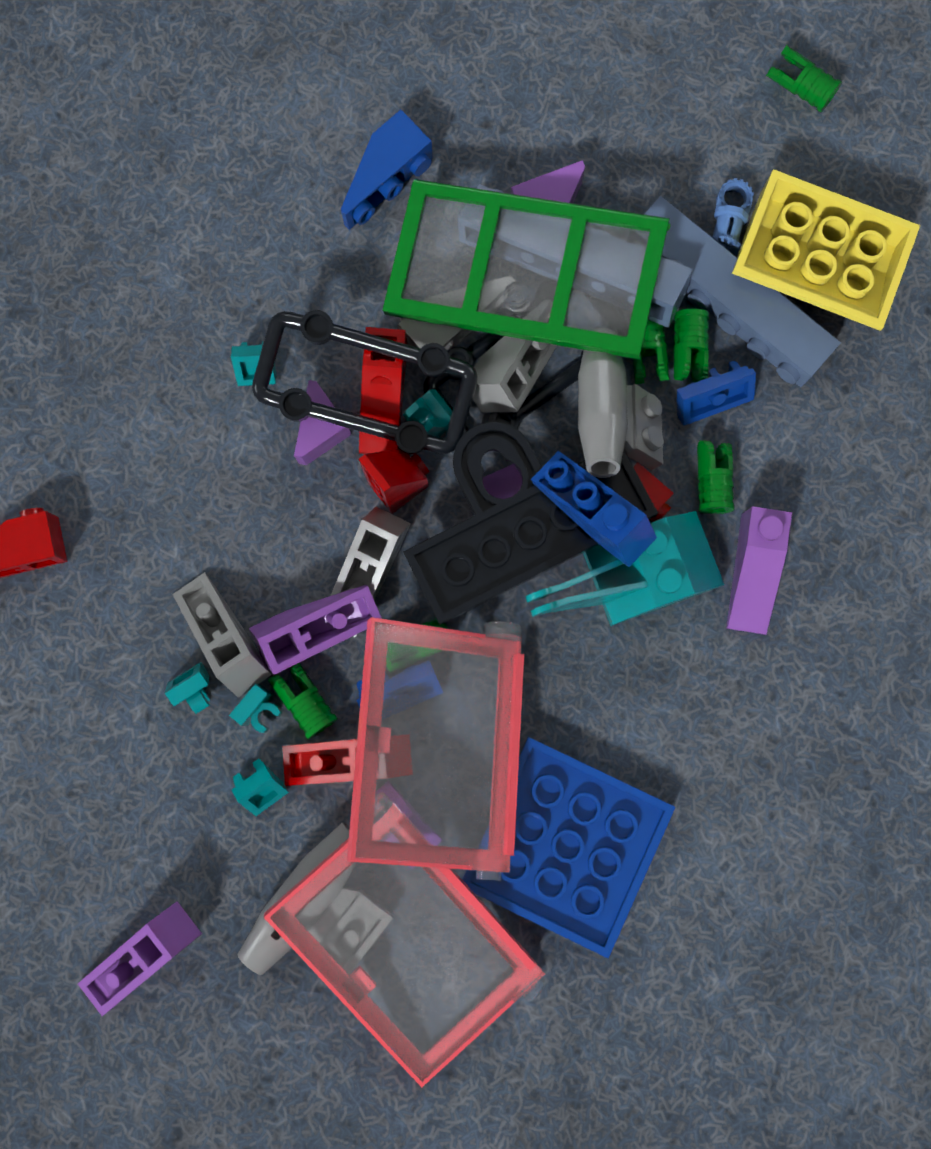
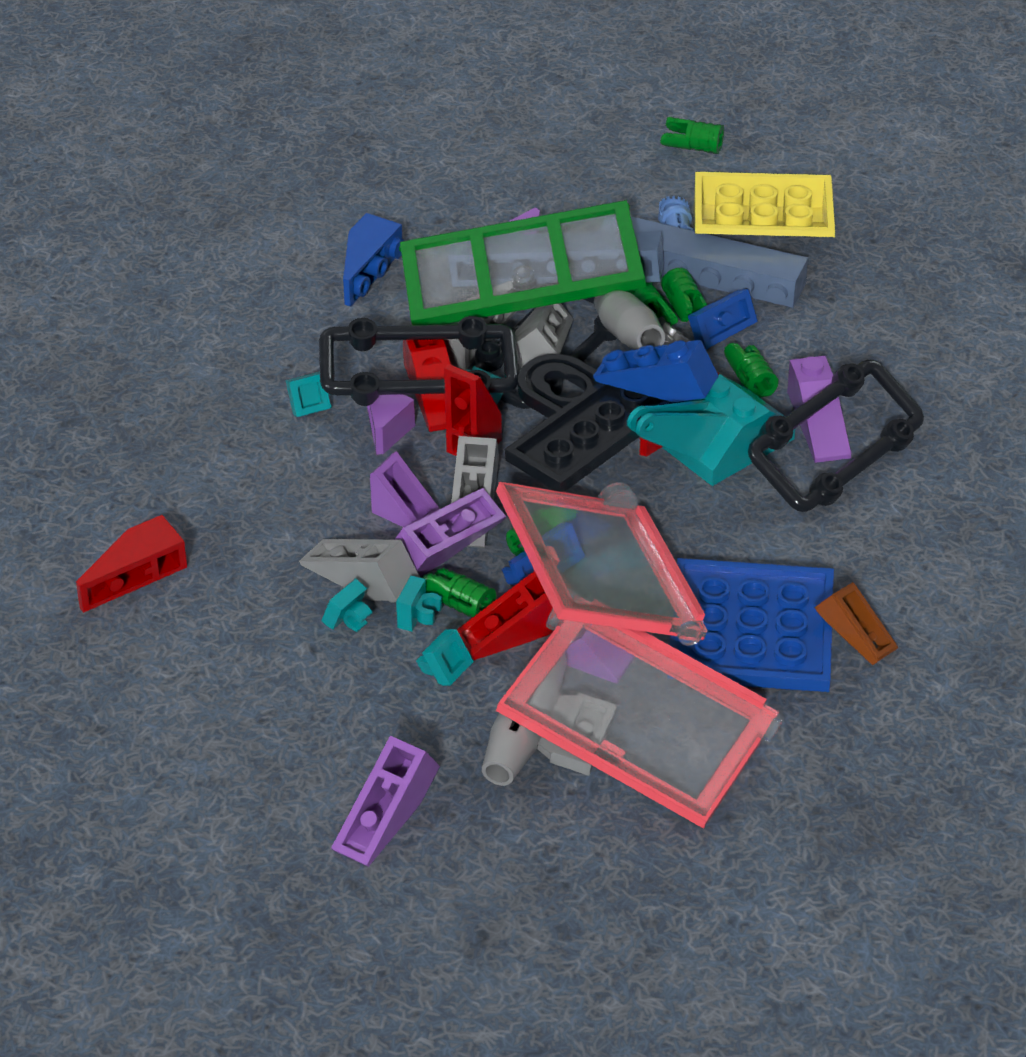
camera: 20 degrees left, 40 degrees down
none -> medium lavender slope [370,451,440,527]
none -> black bar [748,359,924,512]
none -> dark orange slope [814,582,898,665]

